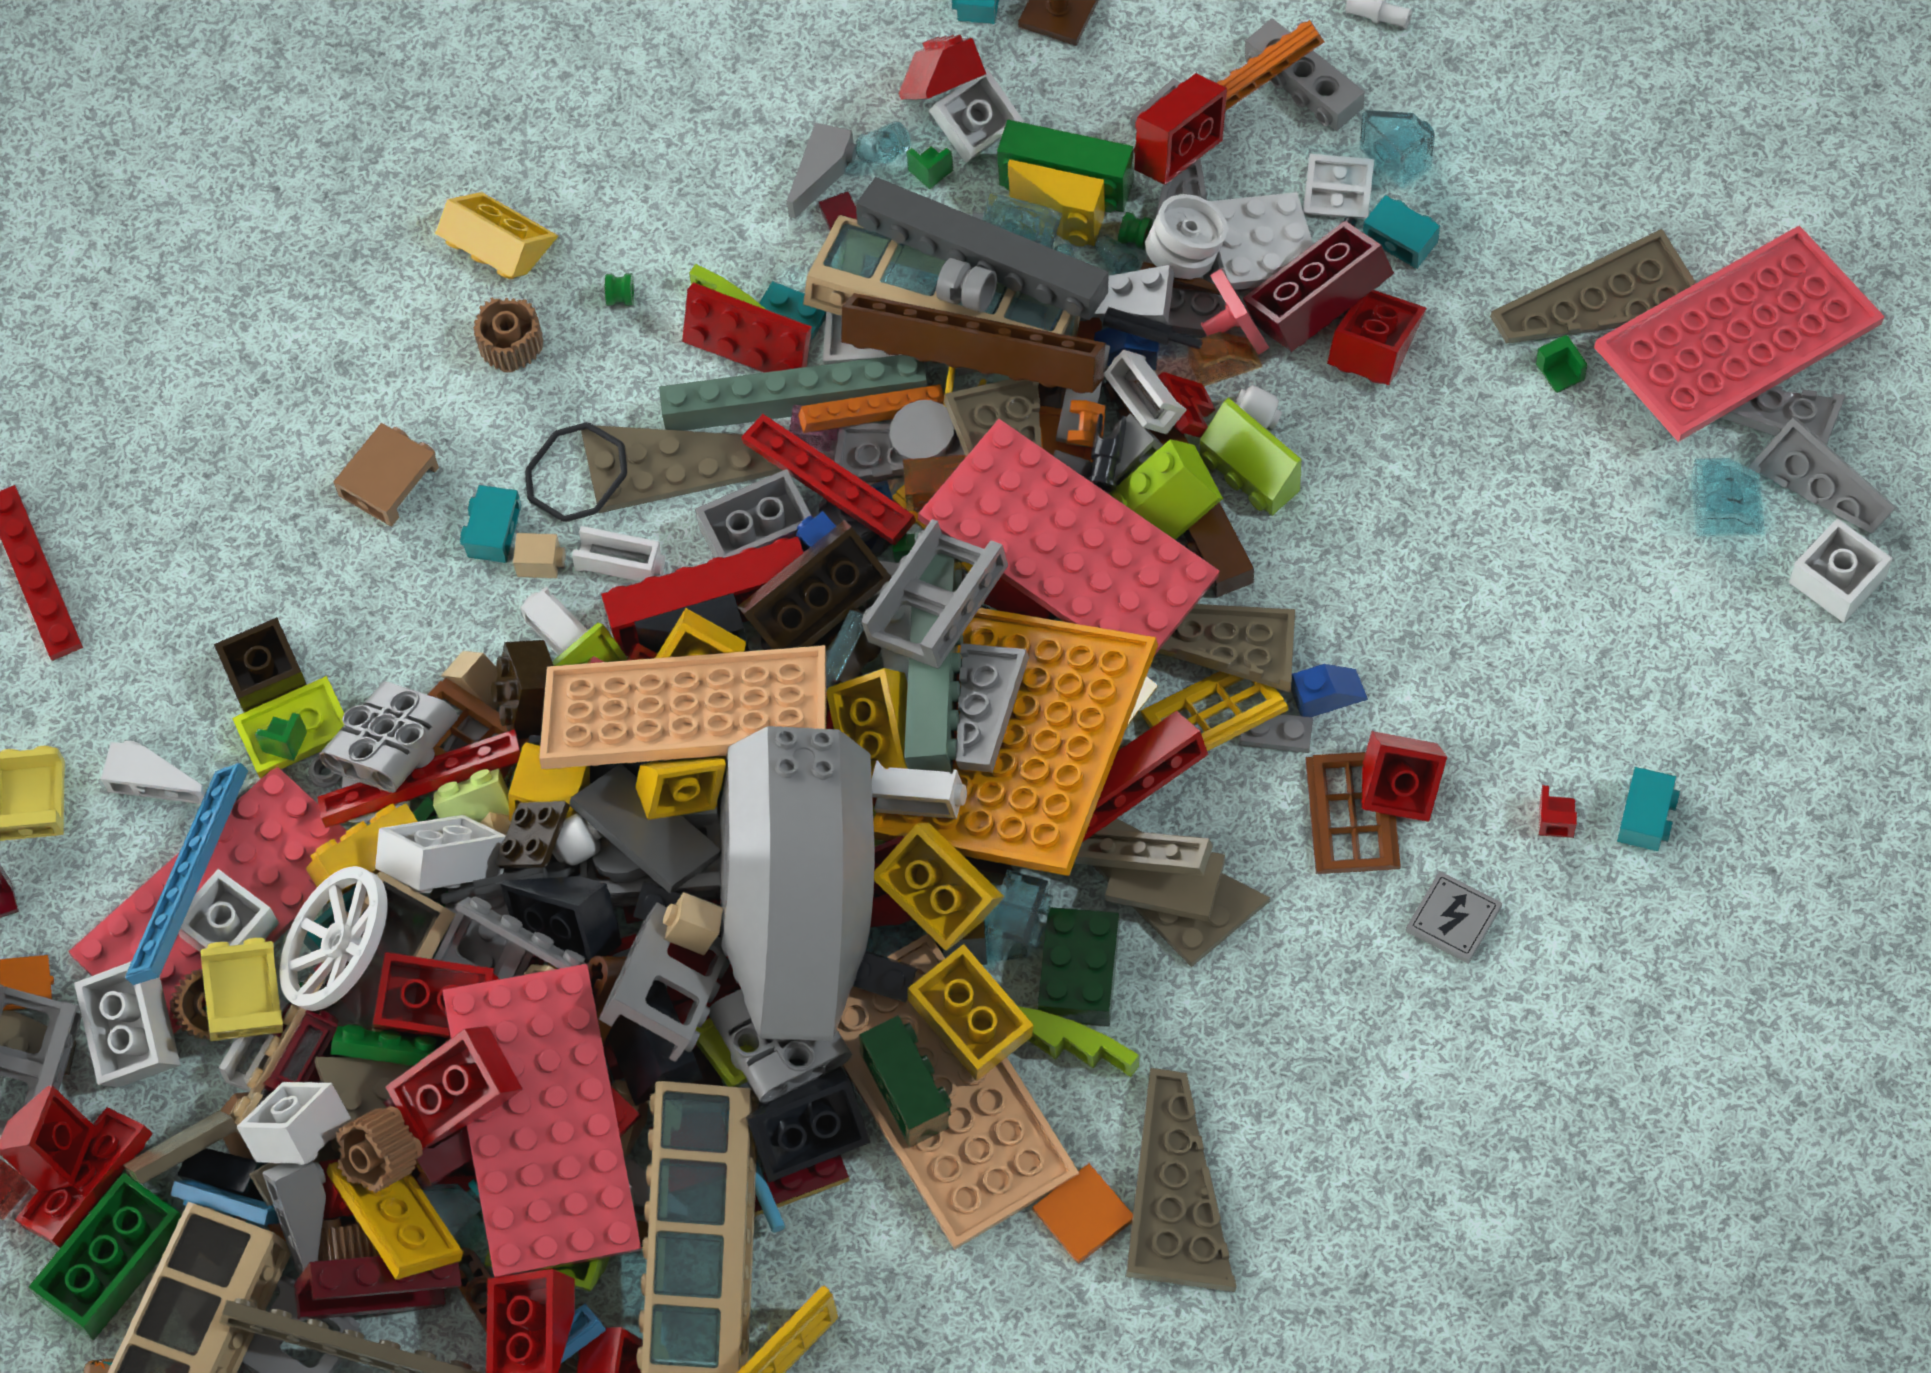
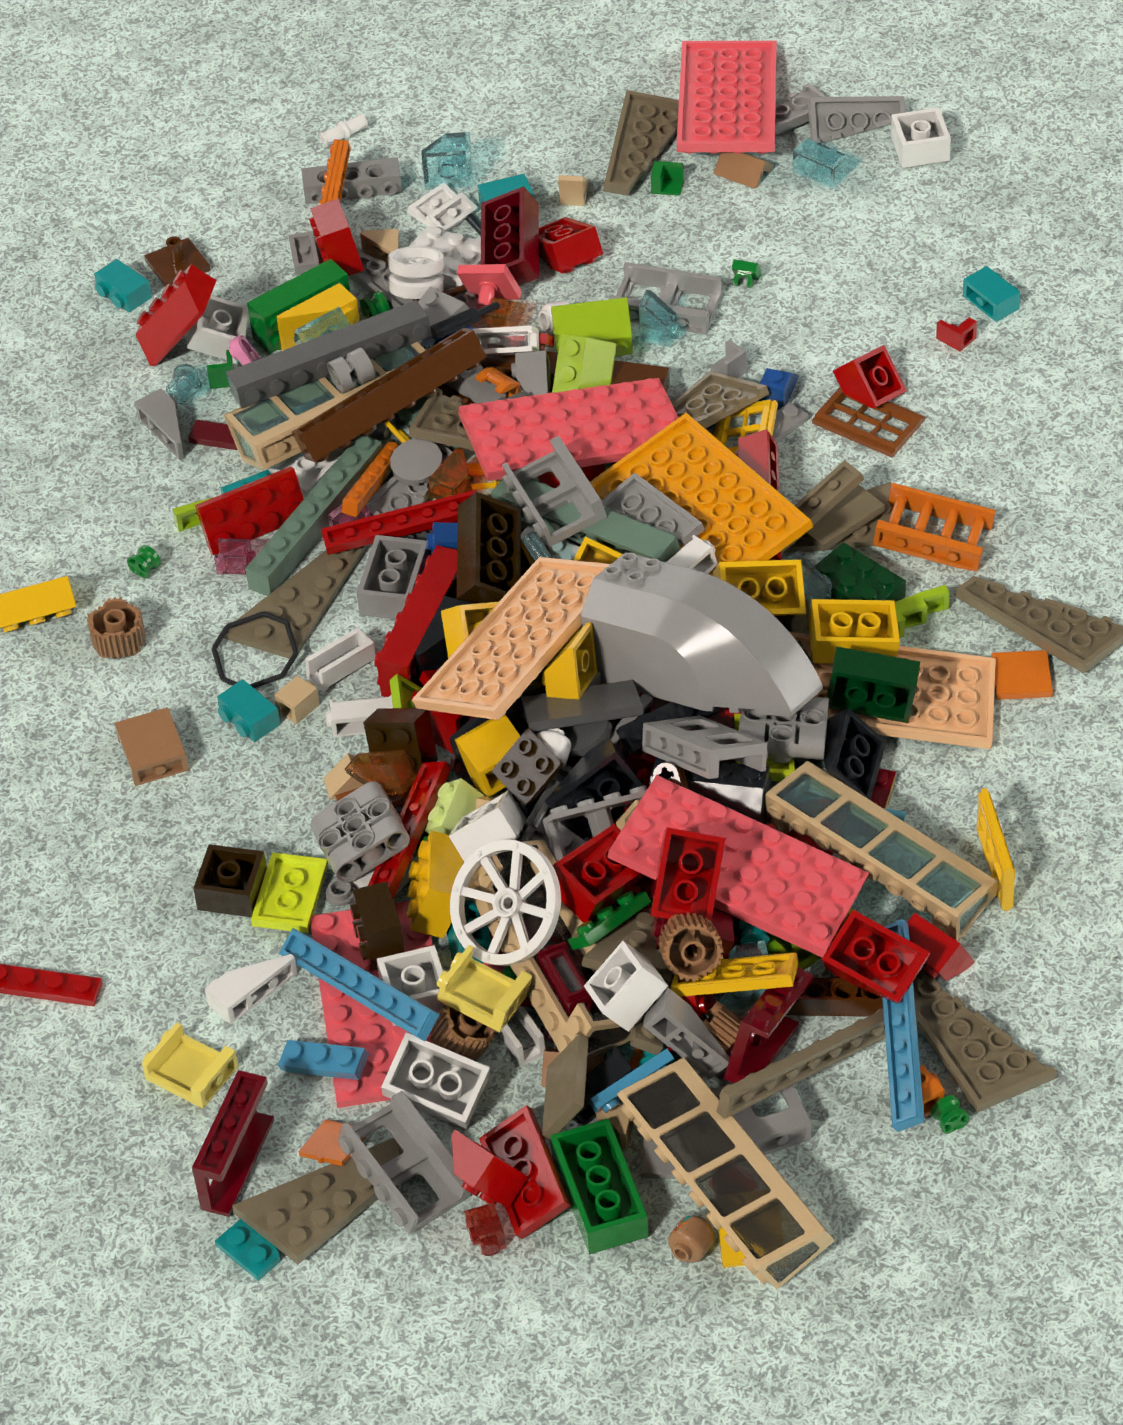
camera: 55 degrees left, 15 degrees down
green panel [255,713,307,761] -> none
tan brick [663,892,723,955] -> none
black piece [1087,413,1126,492] -> none
light grey tile [1406,871,1503,964] -> none
none -> clear pink window [214,538,256,575]
none -> bright pink plate [229,335,261,365]
none -> dark azure plate [277,1040,369,1080]
none -> clear orange slope [345,750,416,796]
none -> dark brown brick [349,881,404,970]
none -> tan slope [360,229,400,267]
none -> tan slope [558,175,590,206]
none -> light grey window [609,262,722,335]
none -> clear light blue slope [639,289,680,347]
none -> light grey panel [710,340,747,378]
none -> medium nougat panel [714,152,774,189]
none -> green tile [731,259,761,288]
none -> orange fence [873,483,996,572]

